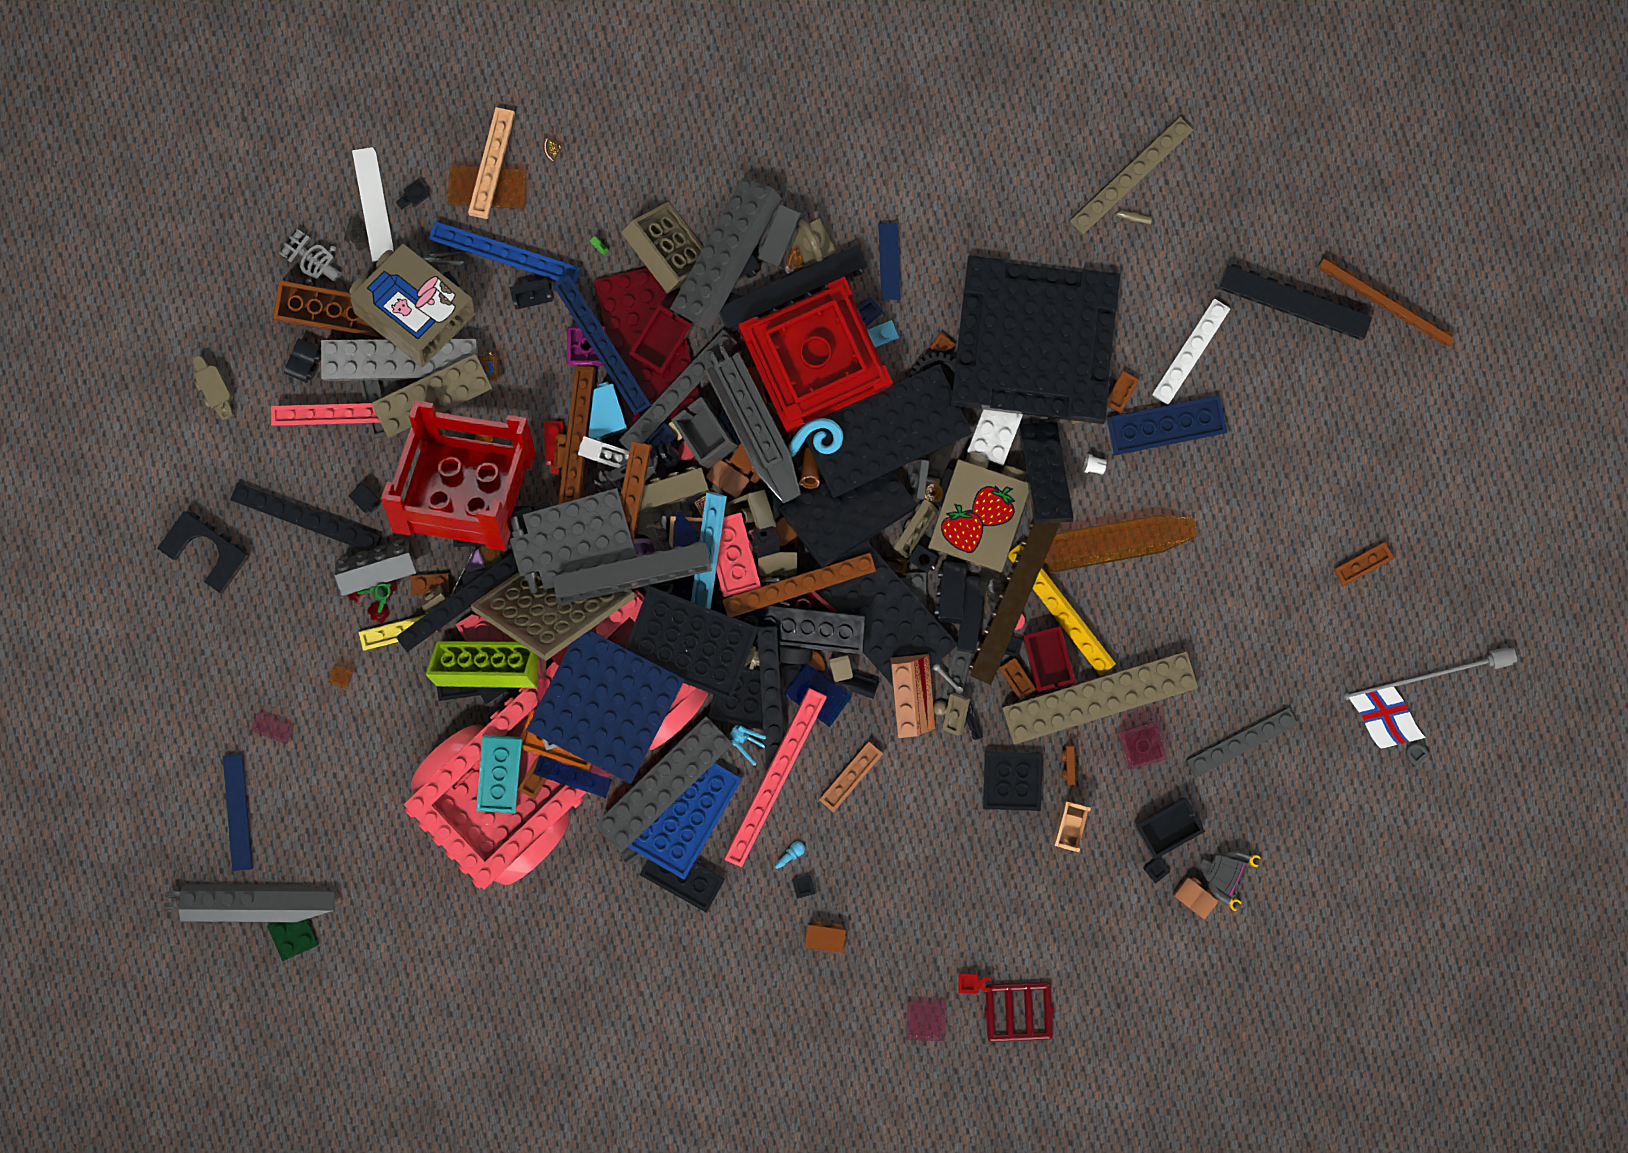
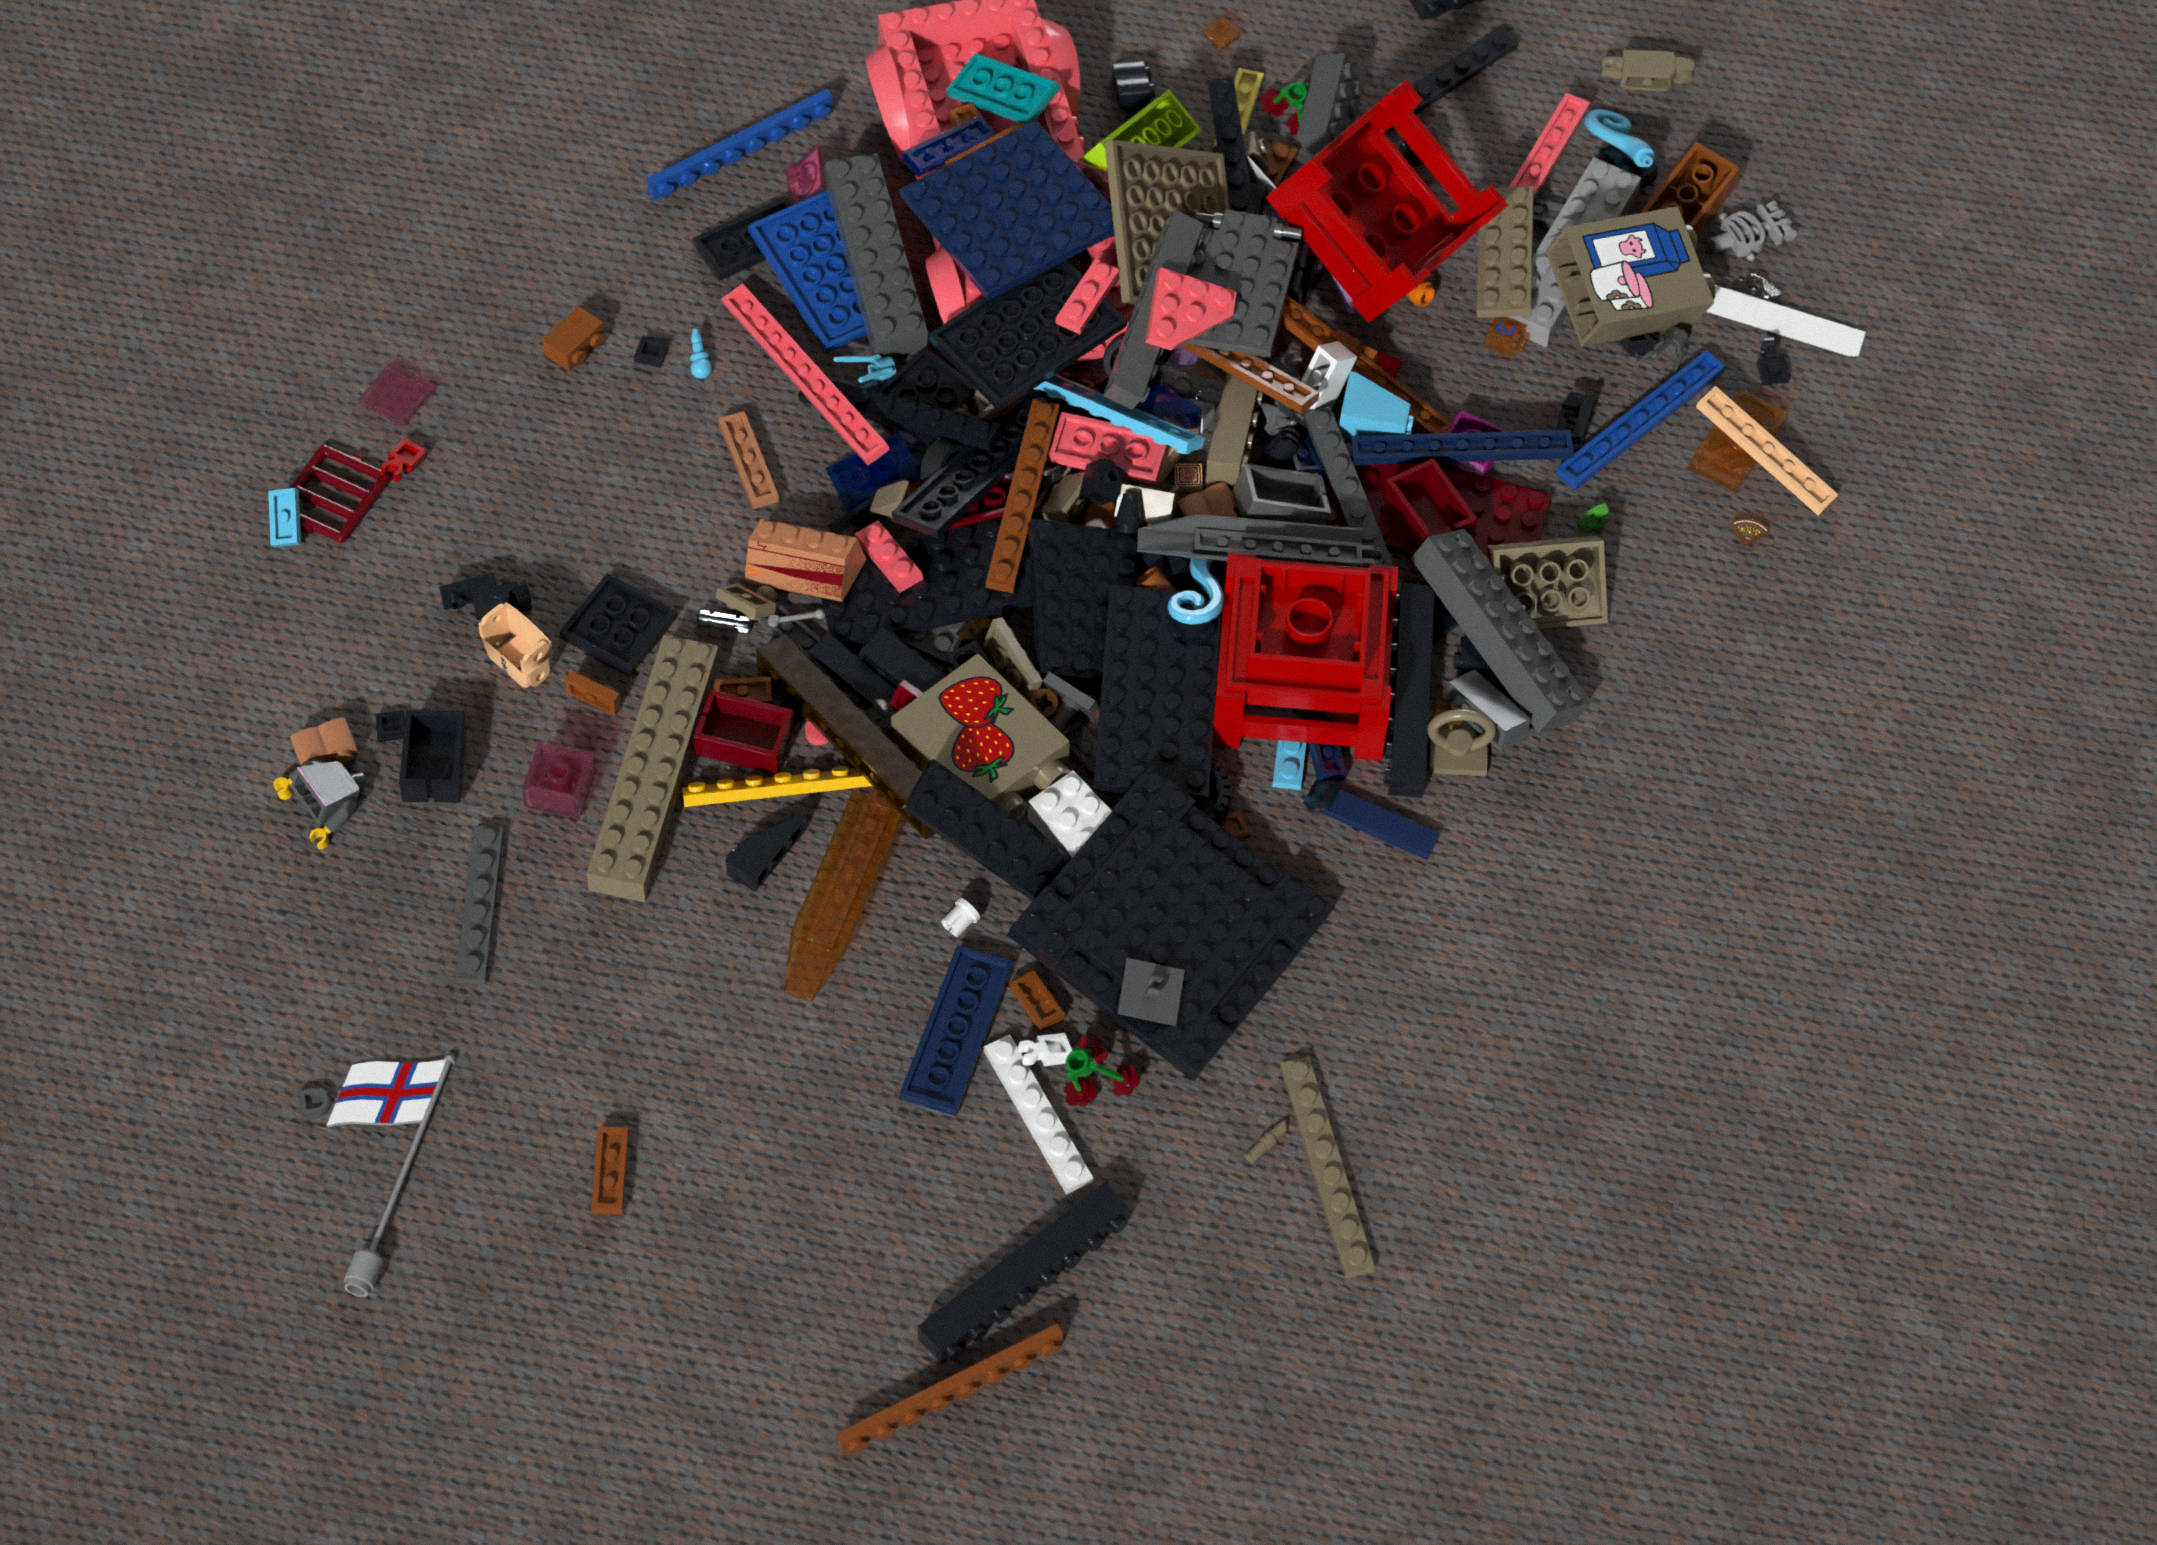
camera: 120 degrees right, 30 degrees down
none -> medium azure plate [268,488,301,547]
none -> black plate [439,573,533,620]
none -> blue plate [647,89,833,201]
none -> black slope [725,813,806,892]
none -> clear pink piece [785,144,825,205]
none -> coral plate [855,521,923,593]
none -> dark red plate [889,680,923,711]
none -> white plate [1017,1033,1072,1066]
none -> coral plate [1056,258,1120,334]
none -> dark red plant [1064,1035,1140,1107]
none -> black brick [1112,59,1155,110]
none -> black cone [1114,493,1142,534]
none -> dark grey piece [1117,958,1185,1026]
none -> coral plate [1145,267,1237,350]
none -> black tile [1303,780,1341,809]
none -> medium azure plant [1584,110,1654,167]

